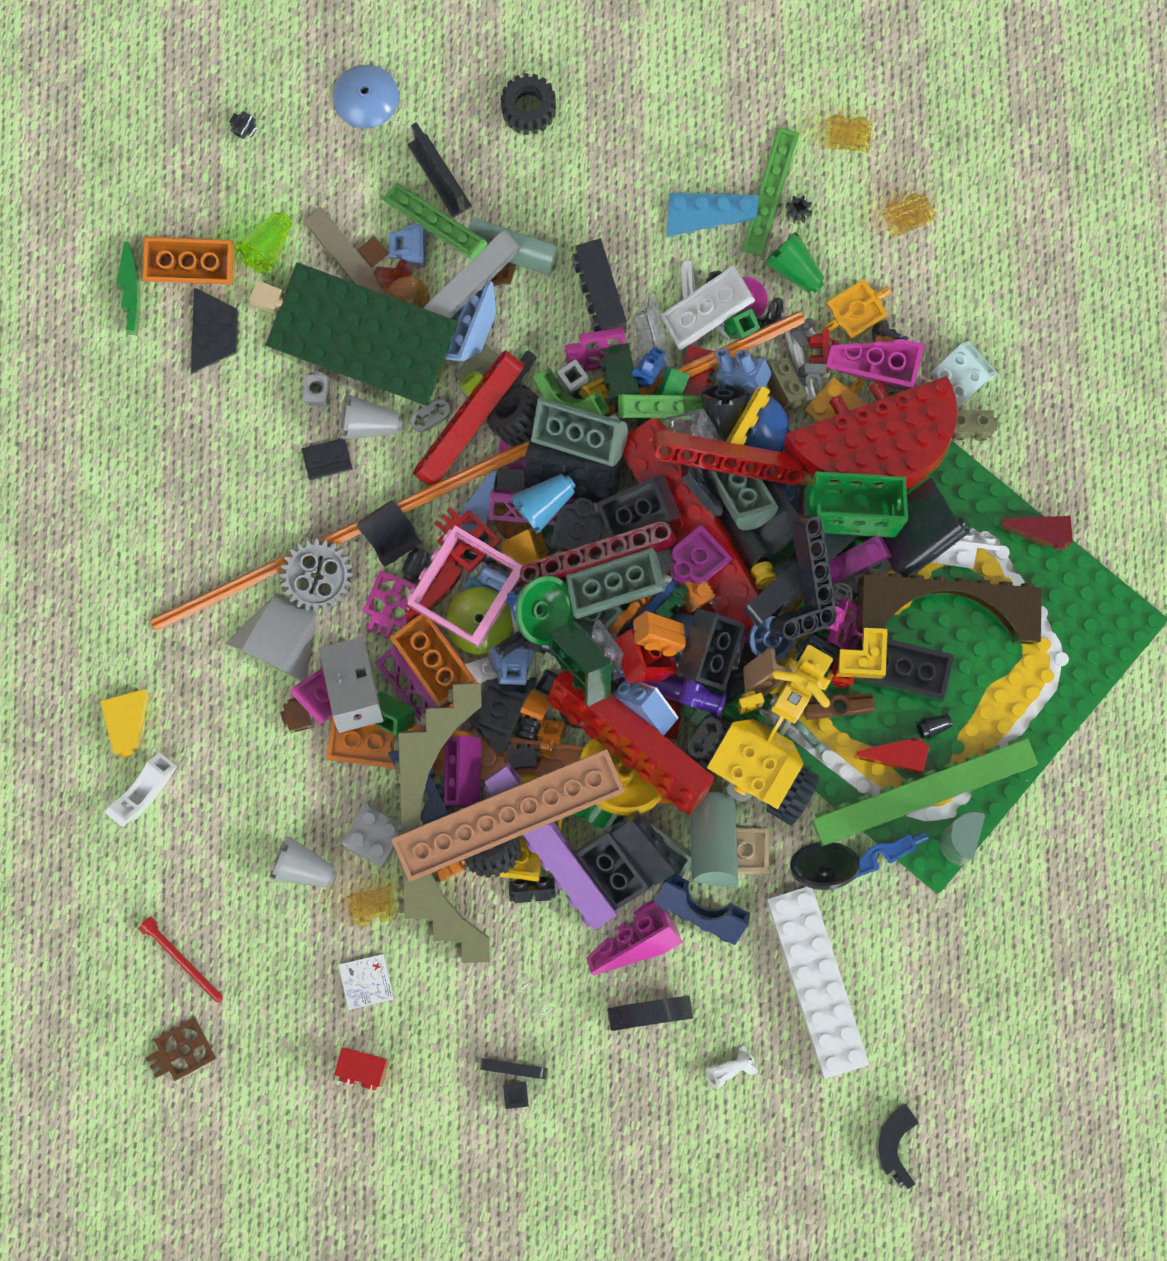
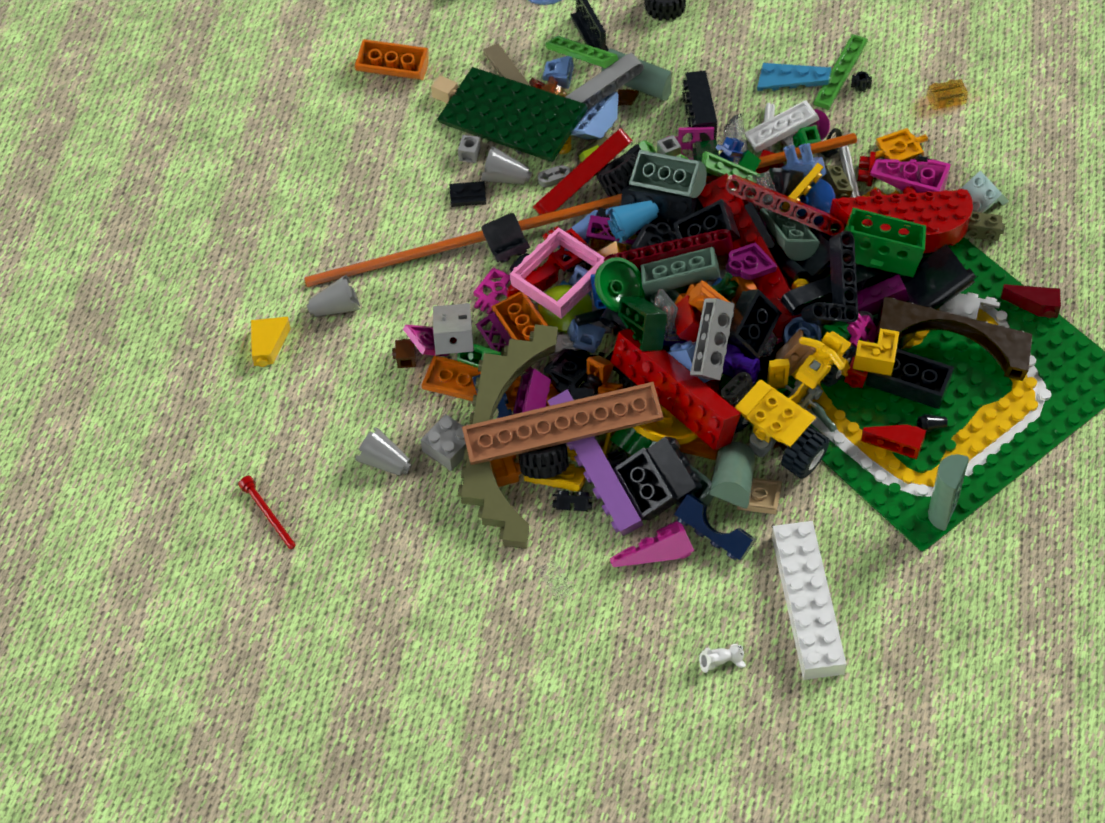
camera: 10 degrees right, 25 degrees down
white arch [105,752,177,827] -> none
green slope [116,241,140,336] -> none
reddish brown piece [145,1018,217,1081] -> none
black wing [191,288,238,373] -> none
light grey wedge [225,593,317,682] -> none
clear neon green cone [235,212,292,274] -> none
light grey gear [278,537,353,612] -> none
red brick [334,1047,390,1090] -> none
white tile [339,954,394,1010] -> none
clear yellow brick [346,886,398,928] -> none
reddish brown tile [357,236,389,268] -> none
black beam [480,1058,548,1080] -> none
black panel [503,1083,529,1109] -> none
black arch [607,995,693,1031] -> none
green cone [764,231,824,293] -> none
flat silver tile [790,318,816,347] -> none
black dish [790,842,860,890] -> none
flat silver tile [798,363,826,388] -> none
reddish brown piece [804,693,875,720] -> none
bright green brick [812,737,1038,847] -> none
clear yellow brick [824,114,872,152] -> none
blue piece [855,830,929,879] -> none
black arch [876,1103,919,1189] -> none
none -> light grey cone [307,275,360,317]
none -> black gear [607,449,628,469]
none -> light grey brick [690,298,735,380]

